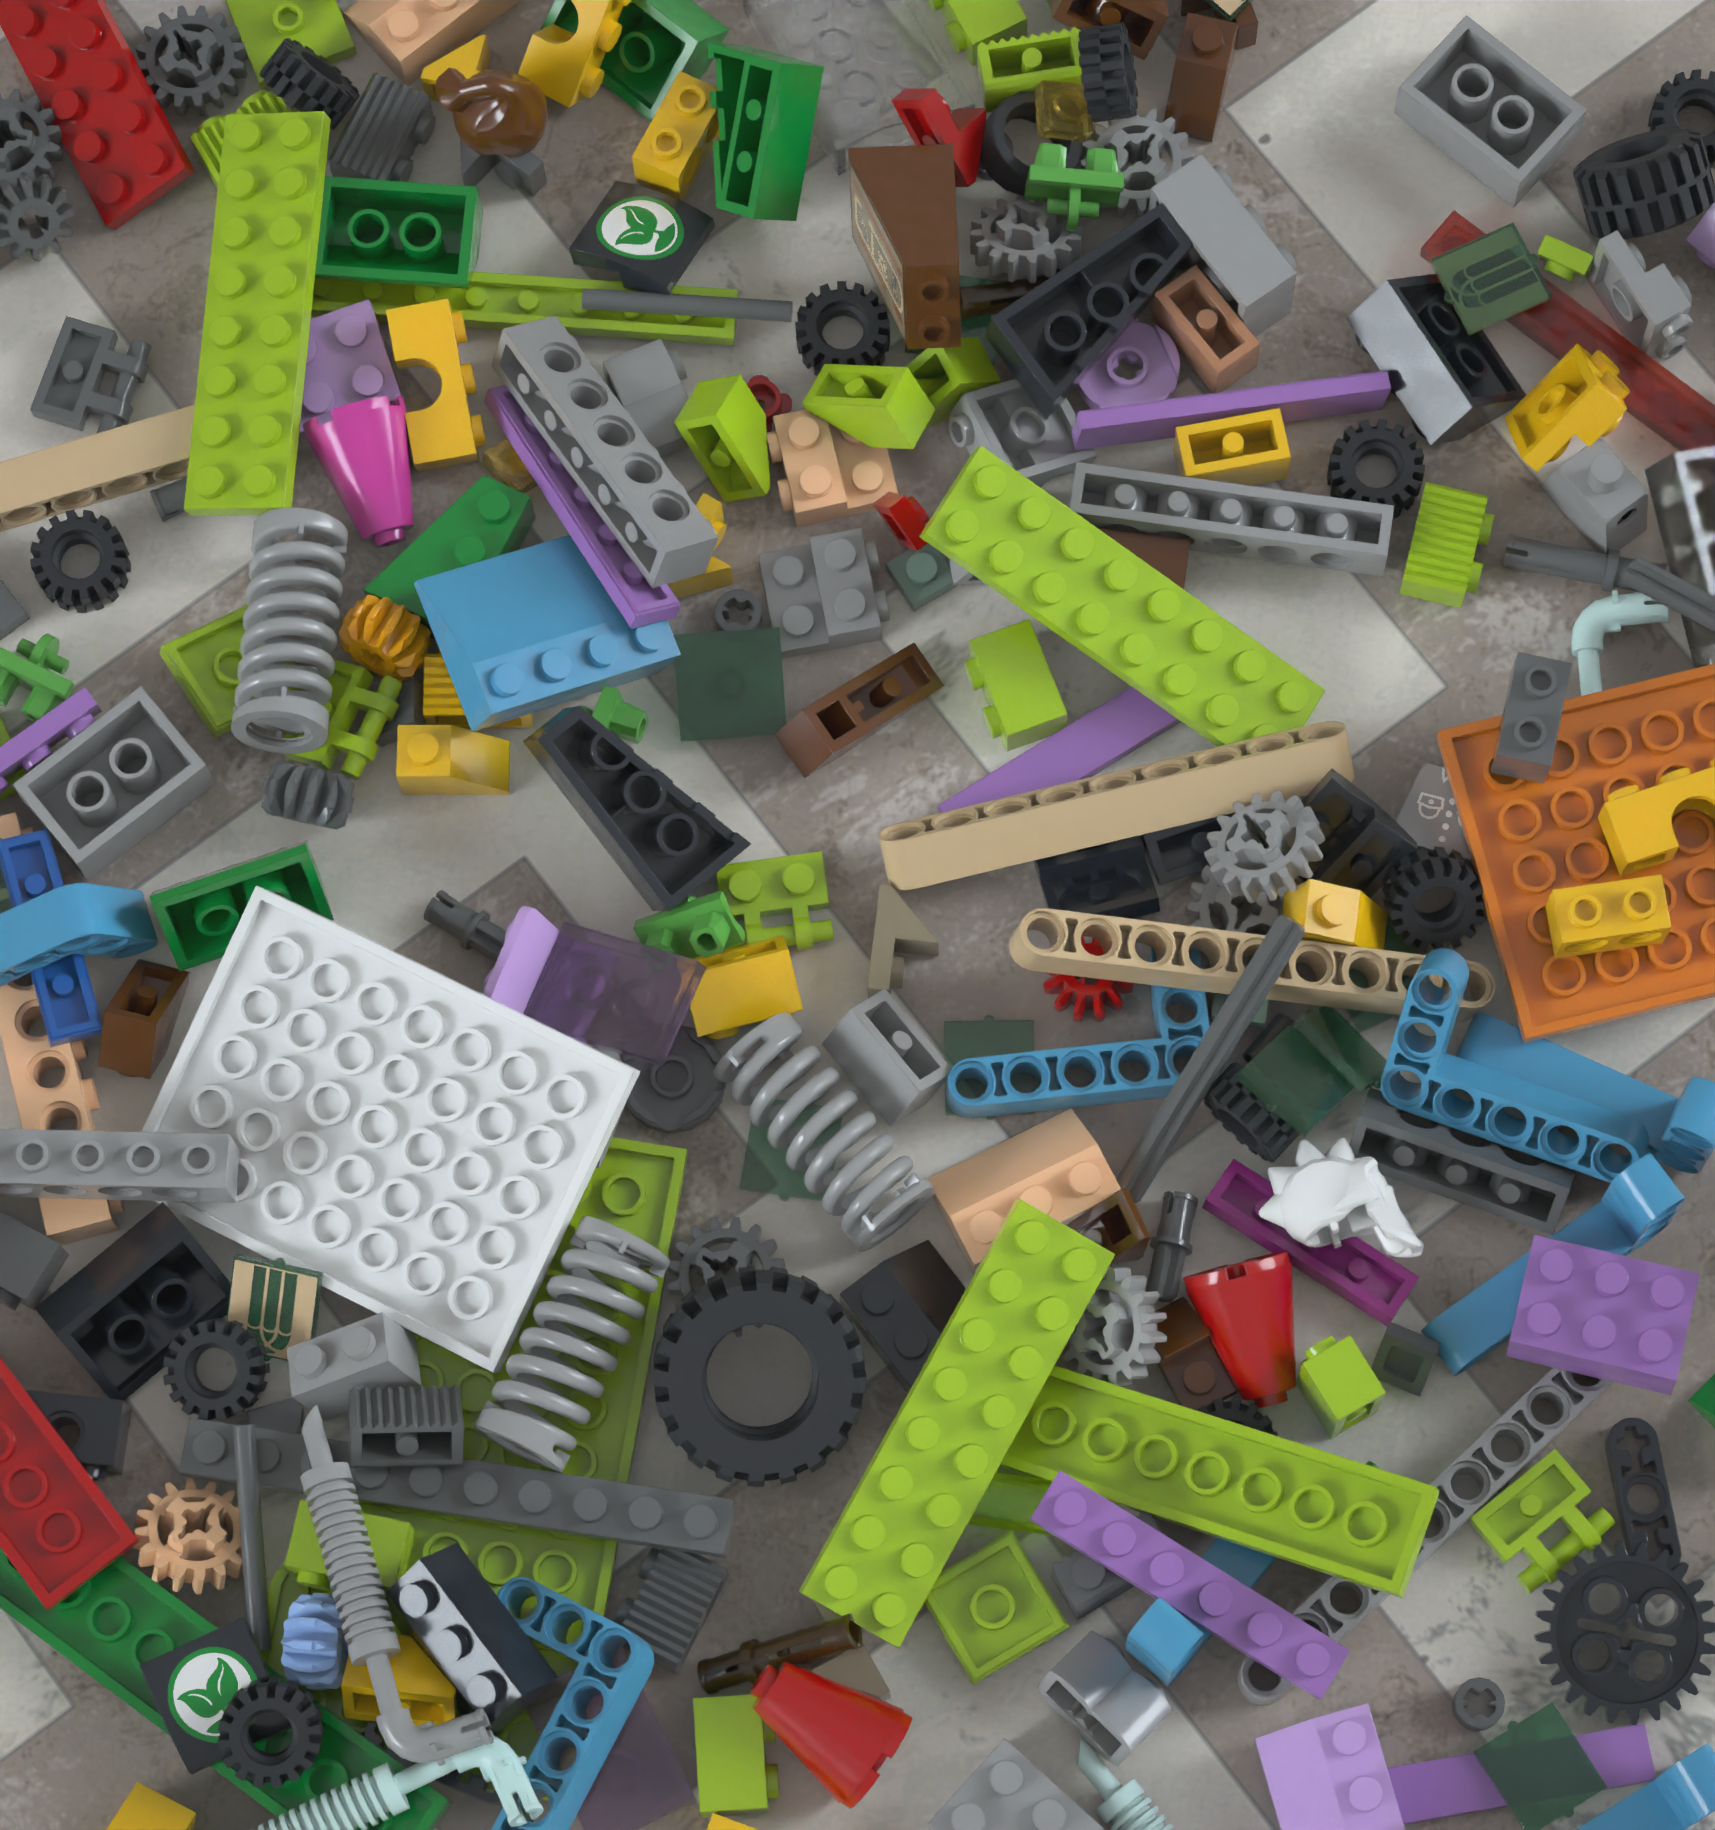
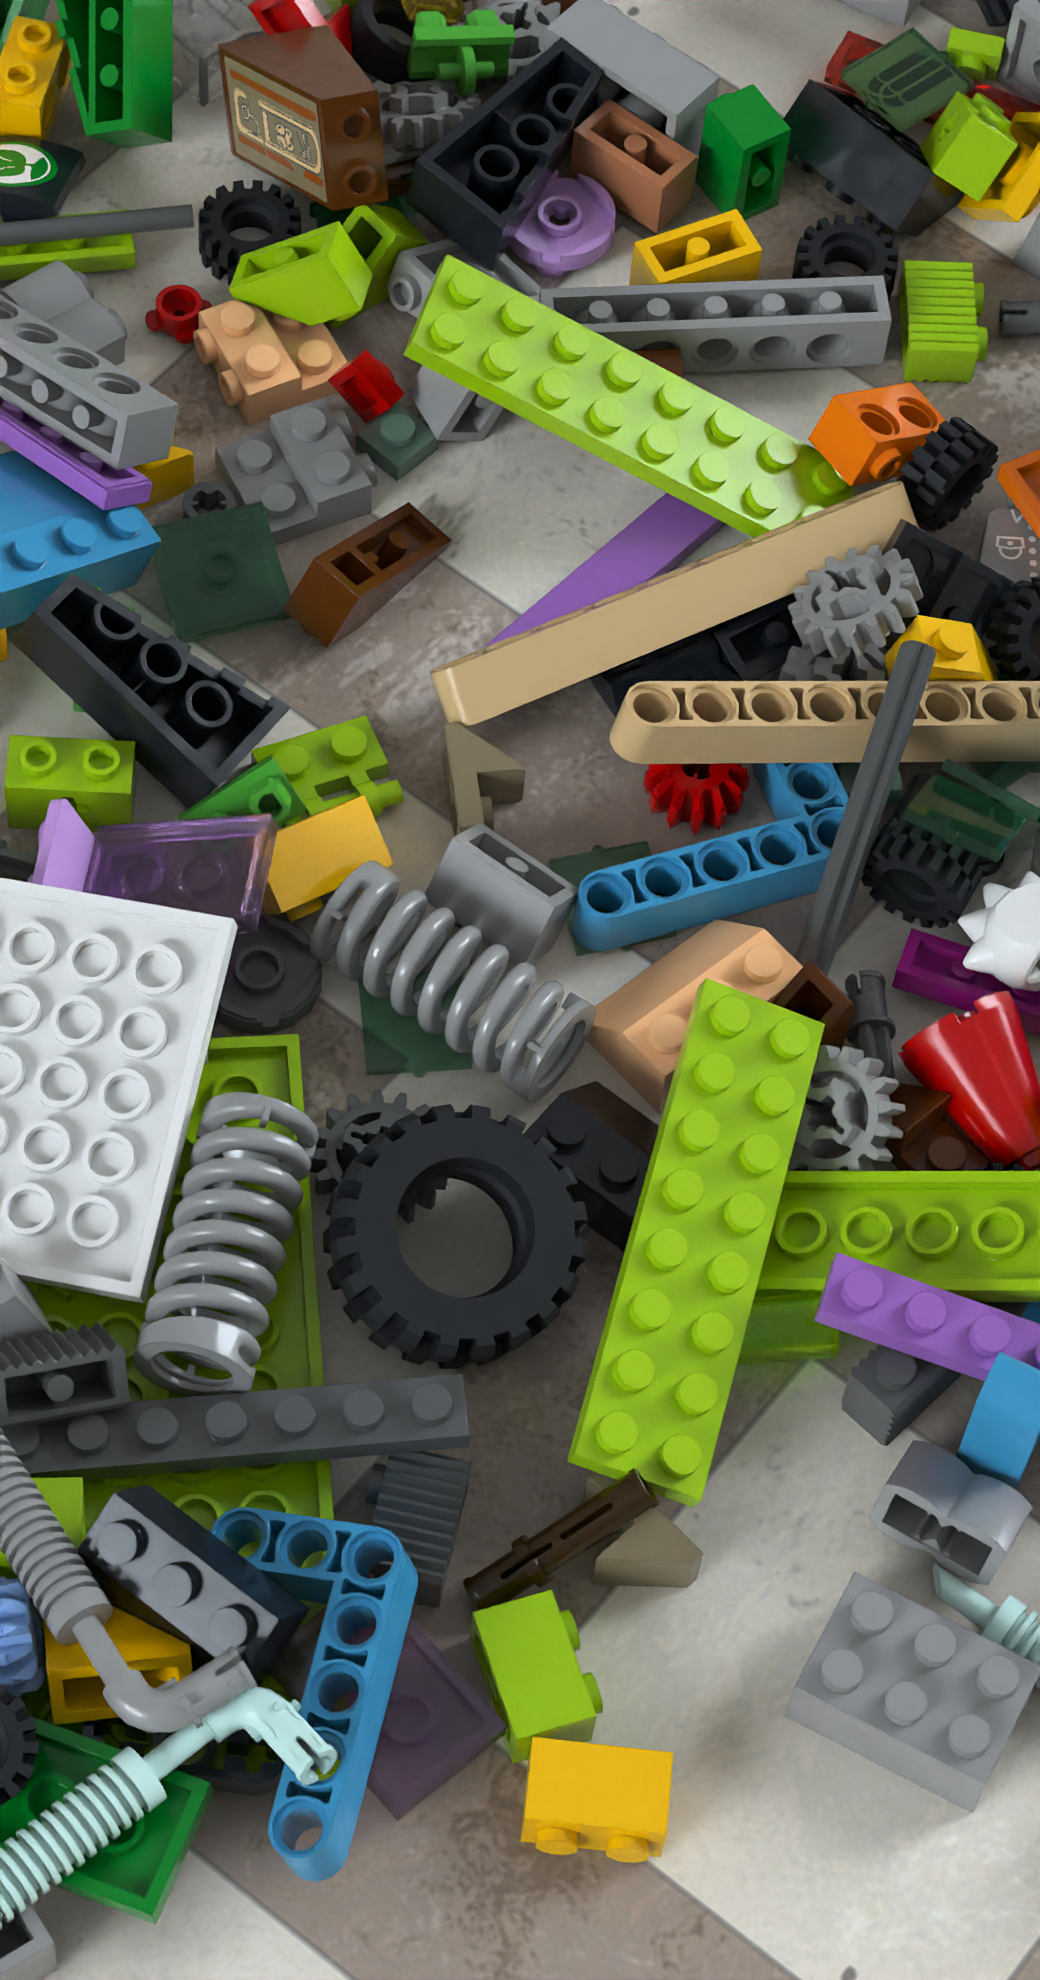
camera: 25 degrees left, 15 degrees down
lime slope [674,374,770,502] -> none
red cone [750,1661,912,1809] -> none
lime plate [924,1530,1070,1686] -> none
lime brick [963,619,1068,752] -> none
medium lavender tile [1072,371,1391,451] -> none
none -> lime brick [4,735,137,834]
none -> green brick [695,84,791,220]
none -> orange brick [808,382,947,487]
none -> black tyre [896,417,999,531]
none -> lime brick [920,91,1018,202]

